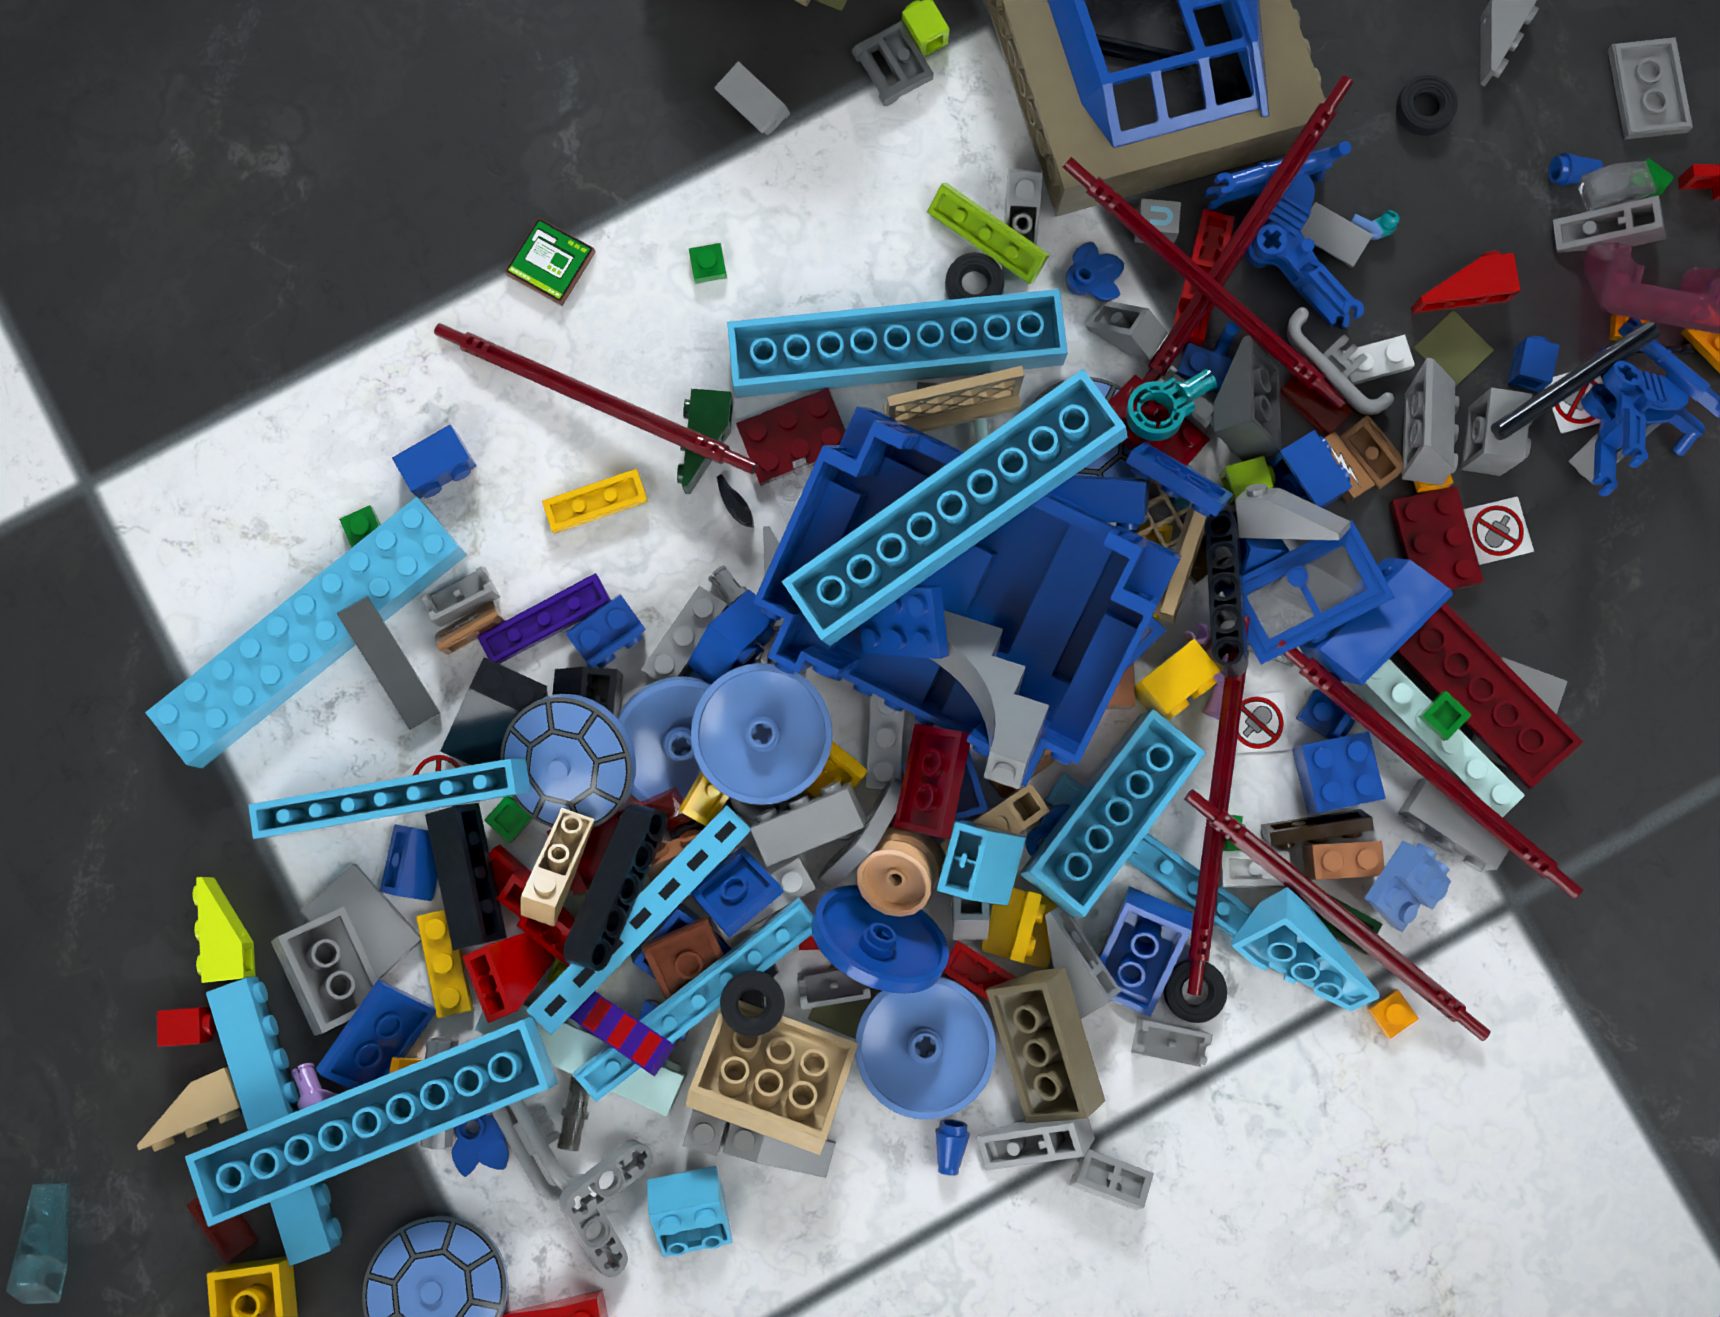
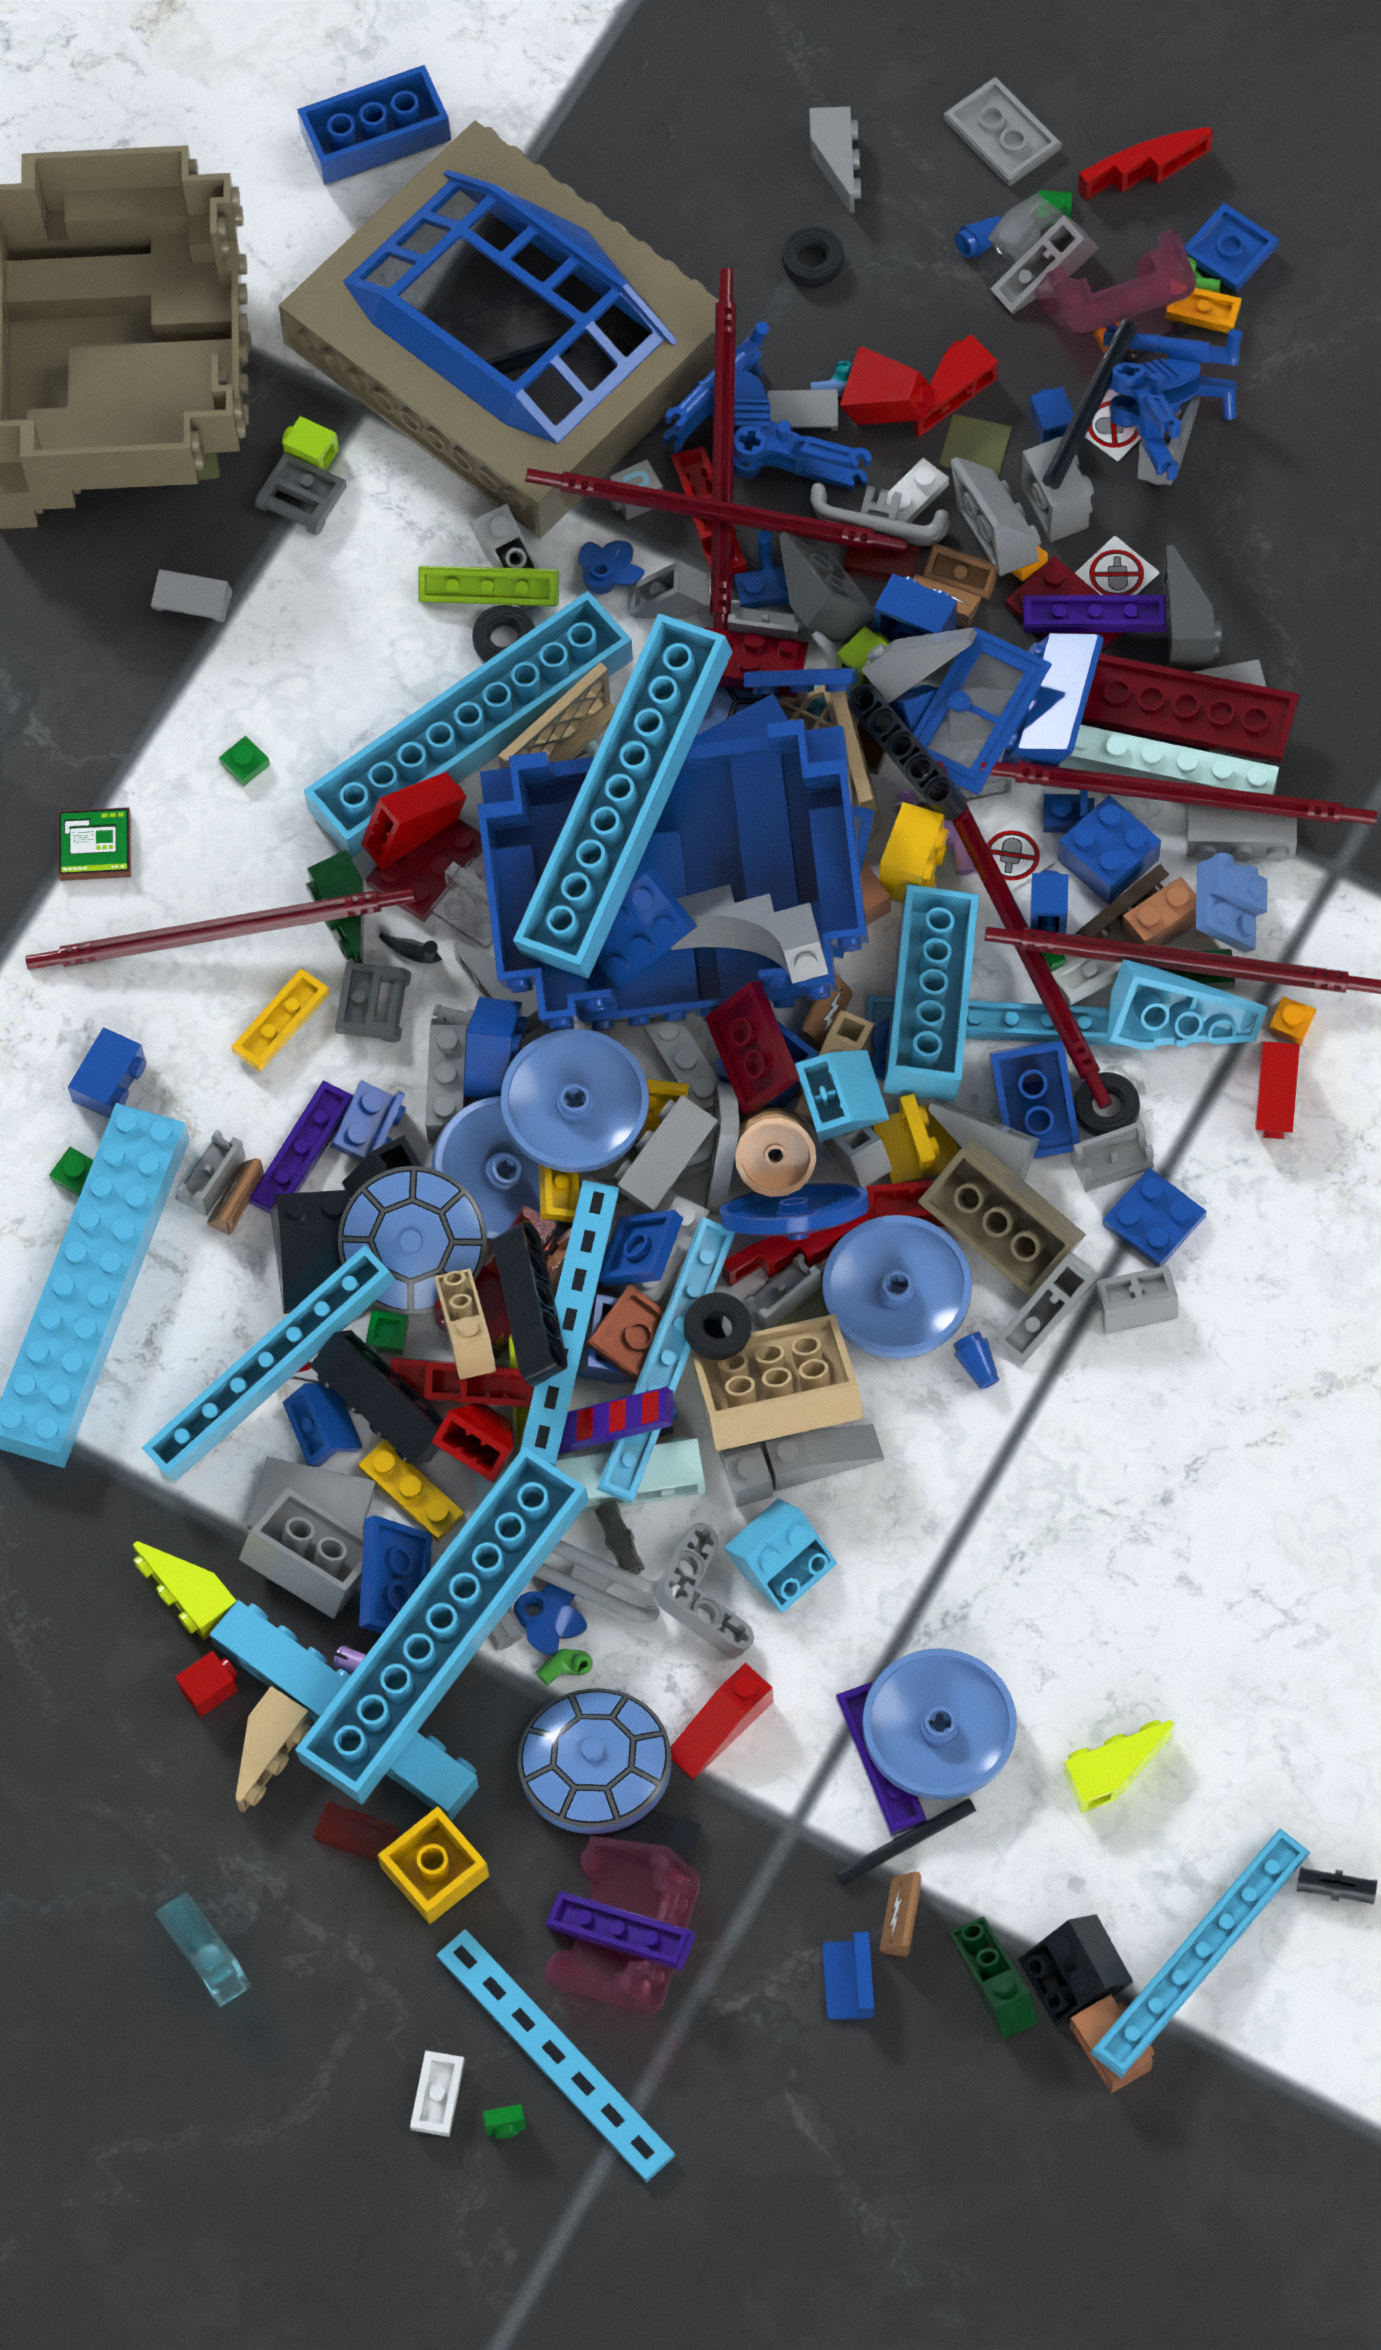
camera: 30 degrees left, 15 degrees down
dark grey tile [337,596,440,730] -> none
teal pin [1125,369,1217,441] -> none
green plate [1418,691,1472,741] -> none
none -> dark grey plate [335,962,412,1042]
none -> red slope [361,772,467,870]
none -> bright green arm [535,1649,593,1686]
none -> red slope [839,347,935,425]
none -> dark purple tile [1023,595,1167,633]
none -> blue brick [1030,870,1069,933]
none -> blue plate [1102,1167,1207,1267]
none -> dark grey slope [1163,545,1222,672]
none -> red slope [1255,1041,1300,1139]

